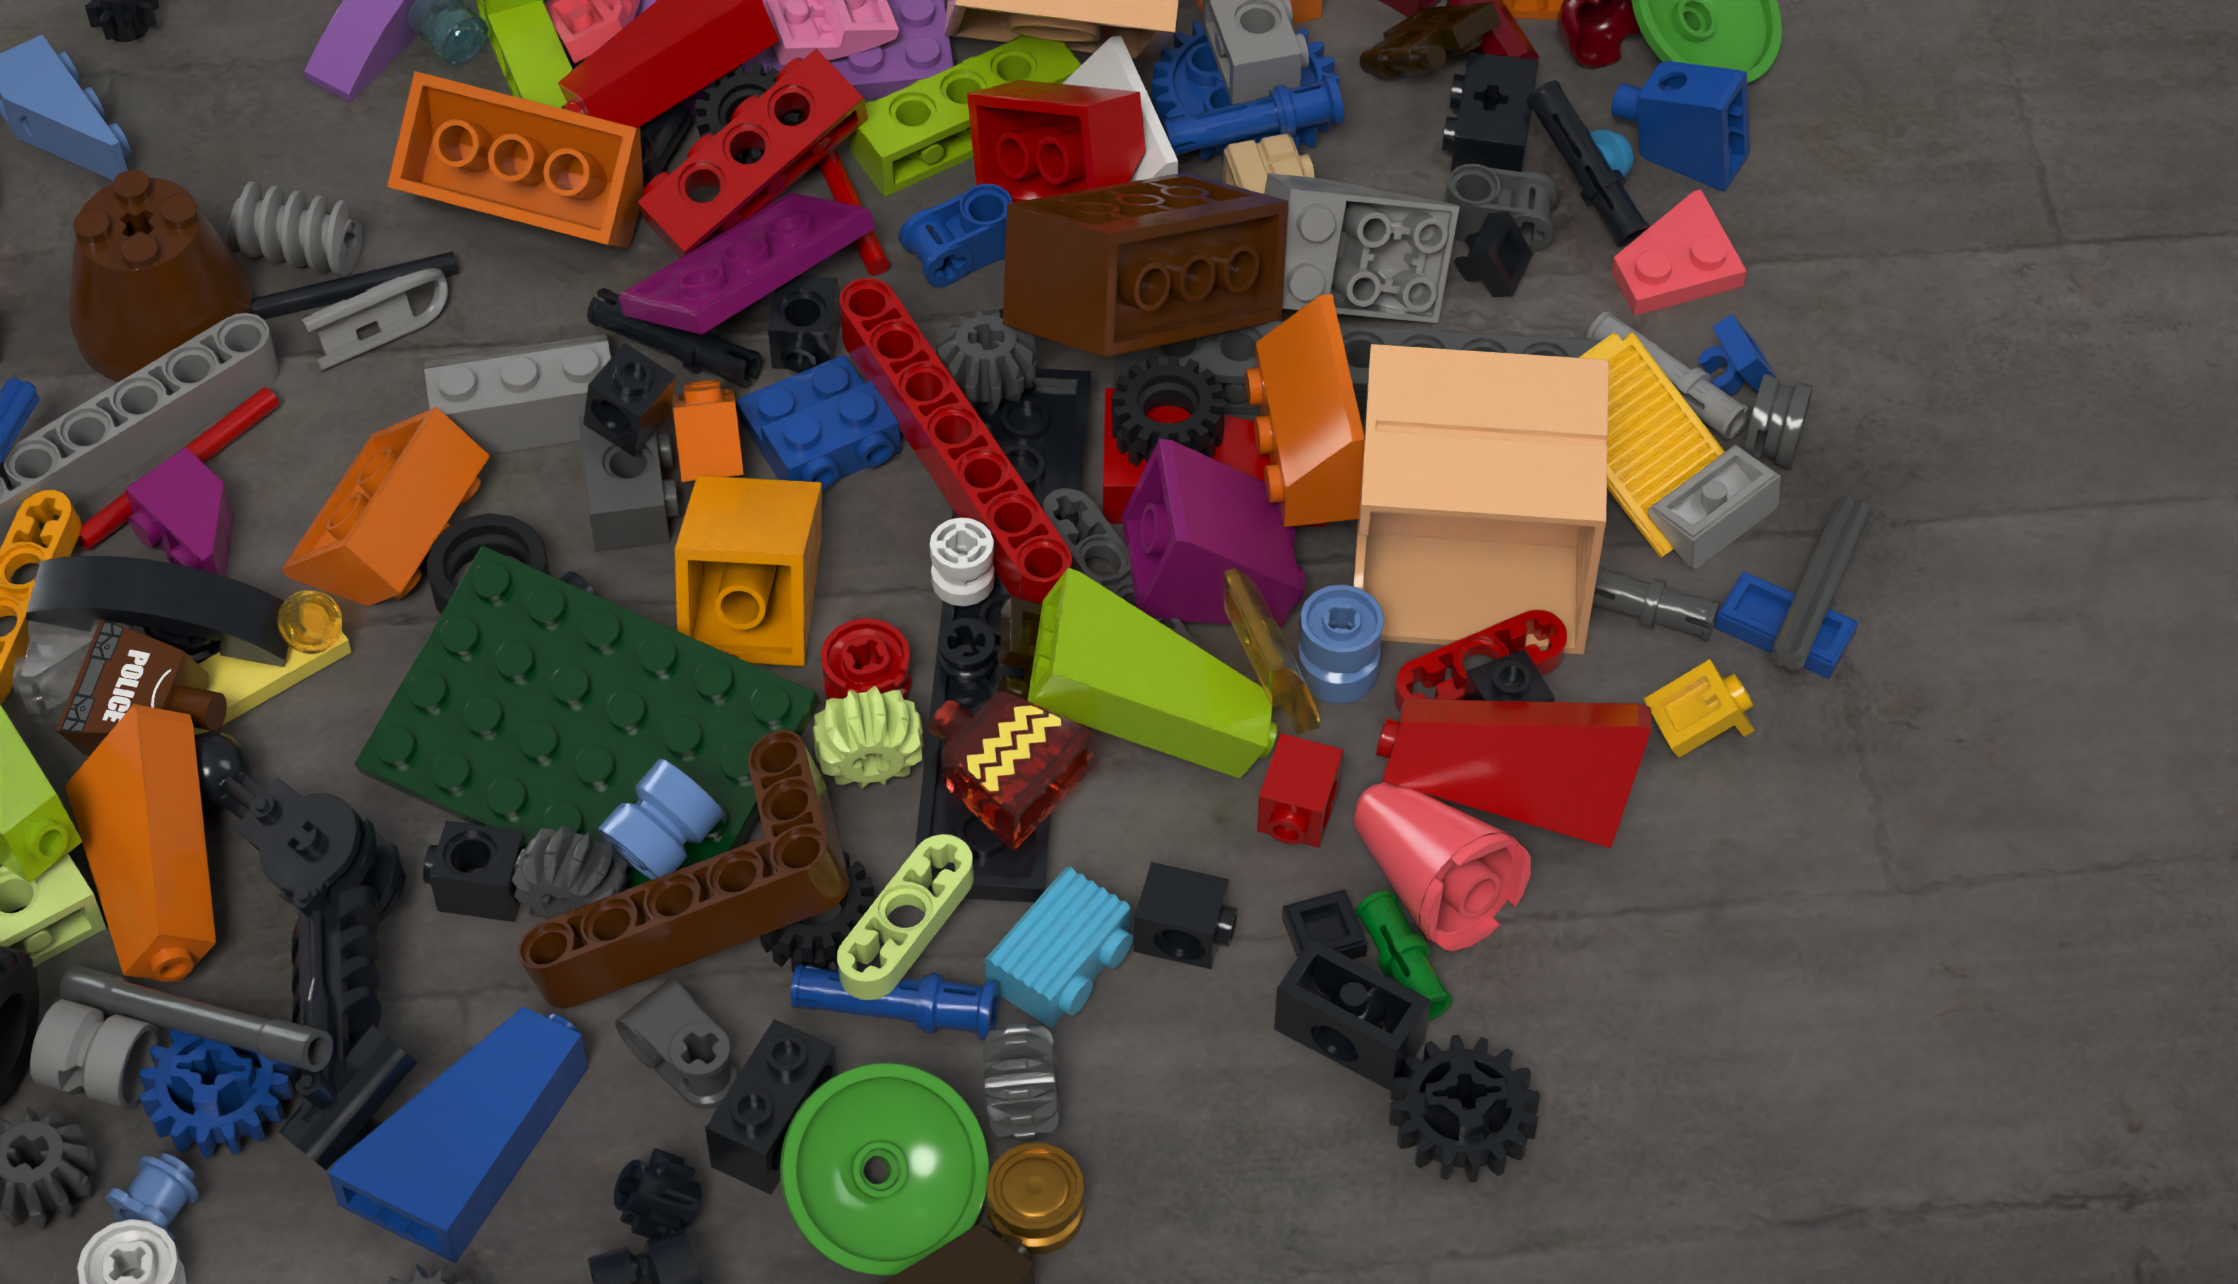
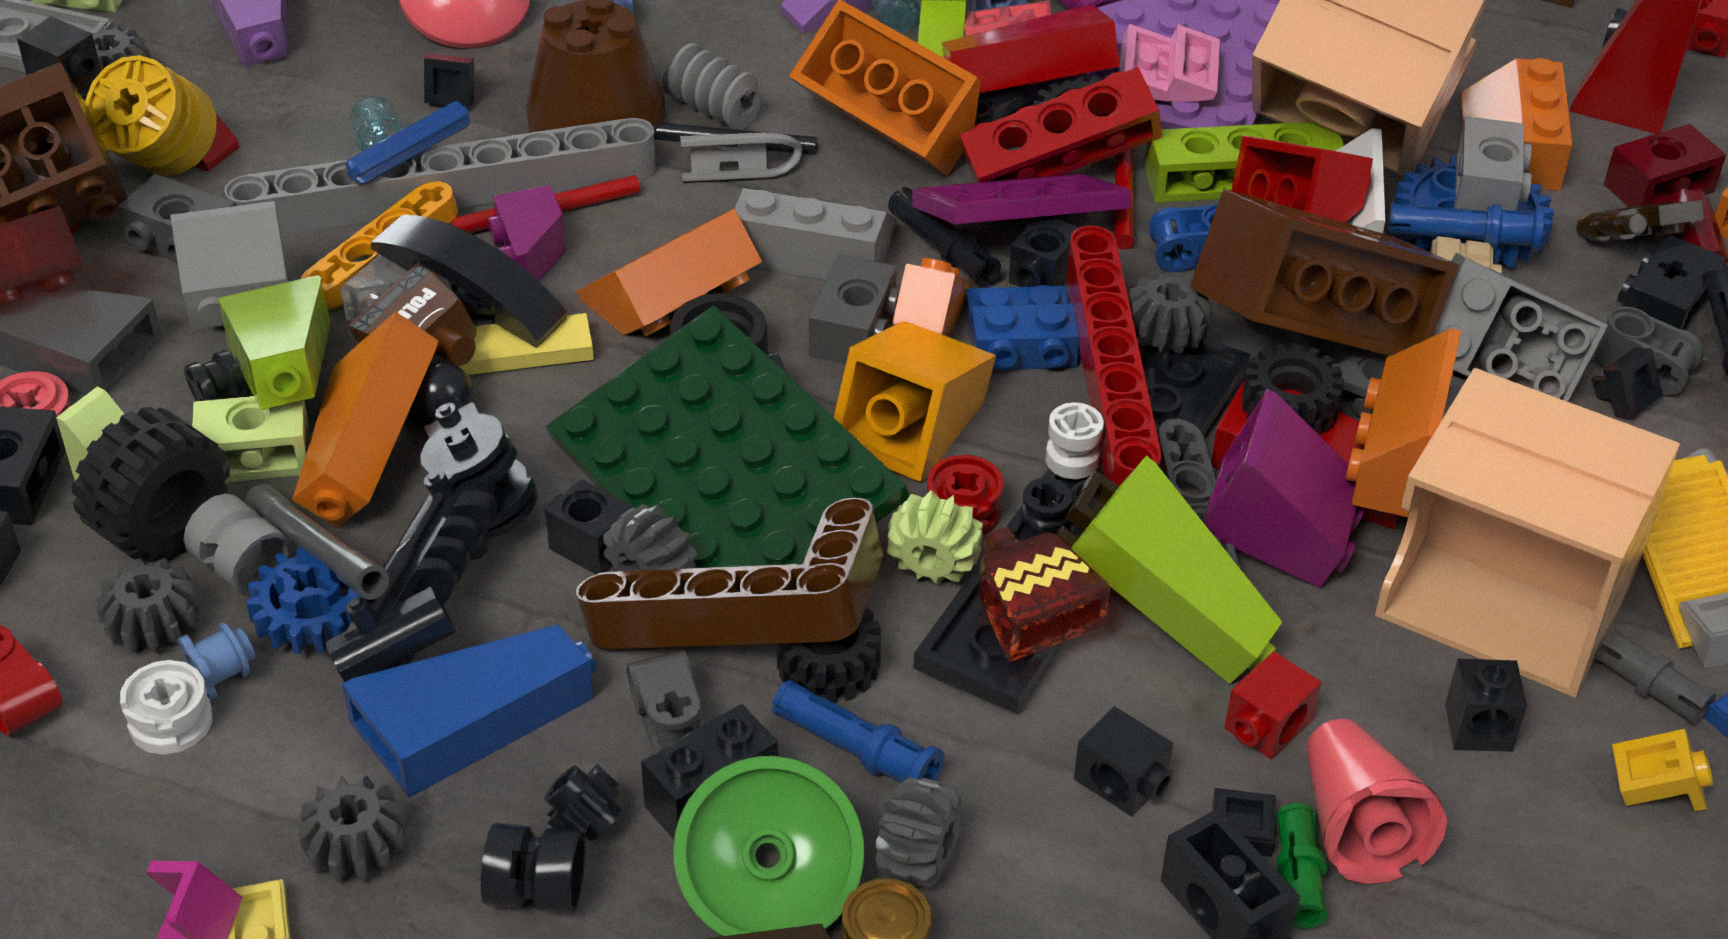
camera: 25 degrees right, 10 degrees down
clear yellow plate [277,590,342,654] -> none
black brick [583,343,676,457] -> none
medium blue wheel [597,759,725,880] -> none
yellowish green beam [837,834,974,1000] -> none
medium azure brick [985,867,1133,1029] -> none
clear yellow slope [1224,568,1320,735] -> none
medium blue wheel [1297,584,1384,704] -> none
red slope [1375,699,1651,848] -> none
red beam [1394,610,1567,712] -> none

